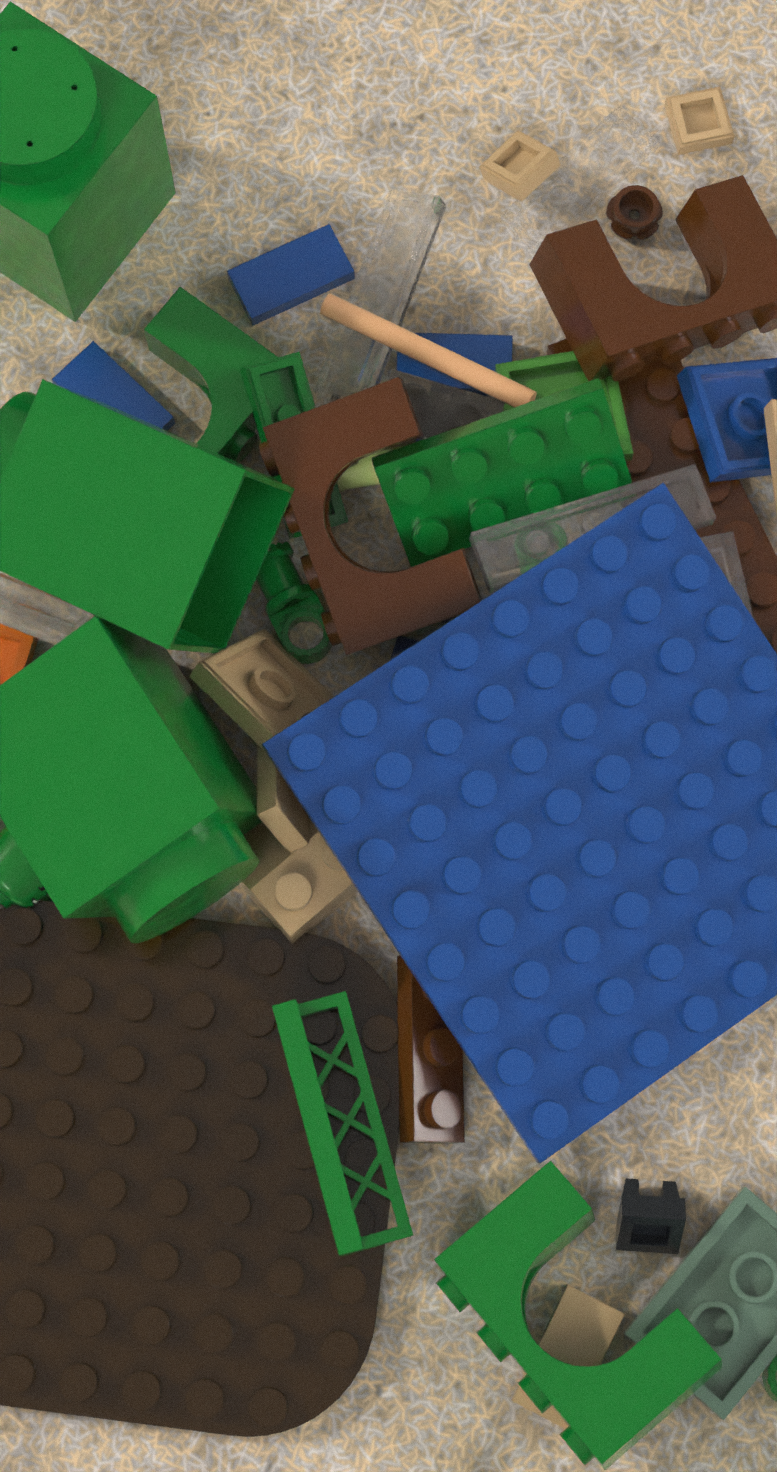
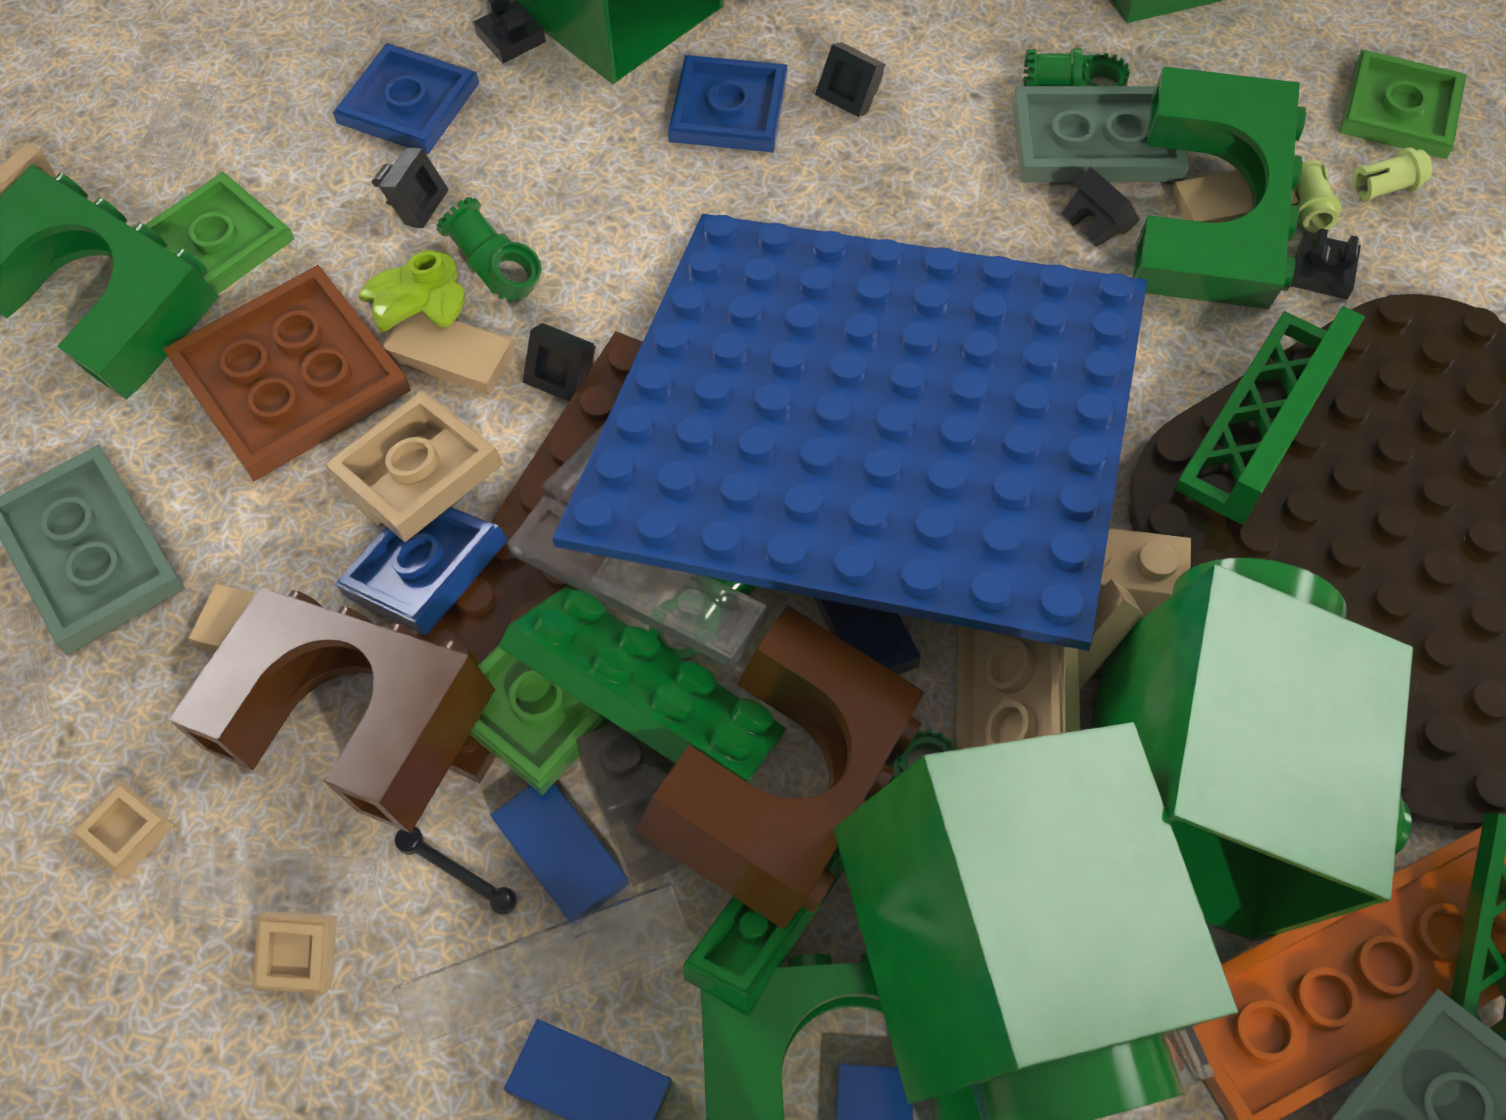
camera: 130 degrees left, 15 degrees down
light nougat bar [320,293,537,407] -> none
reddish brown plate [397,955,465,1144] -> none
reddish brown plate [606,185,663,240] -> none
none -> black hinge [395,827,517,915]
none -> black tile [1290,228,1361,300]
none -> yellowish green pin [1294,161,1342,233]

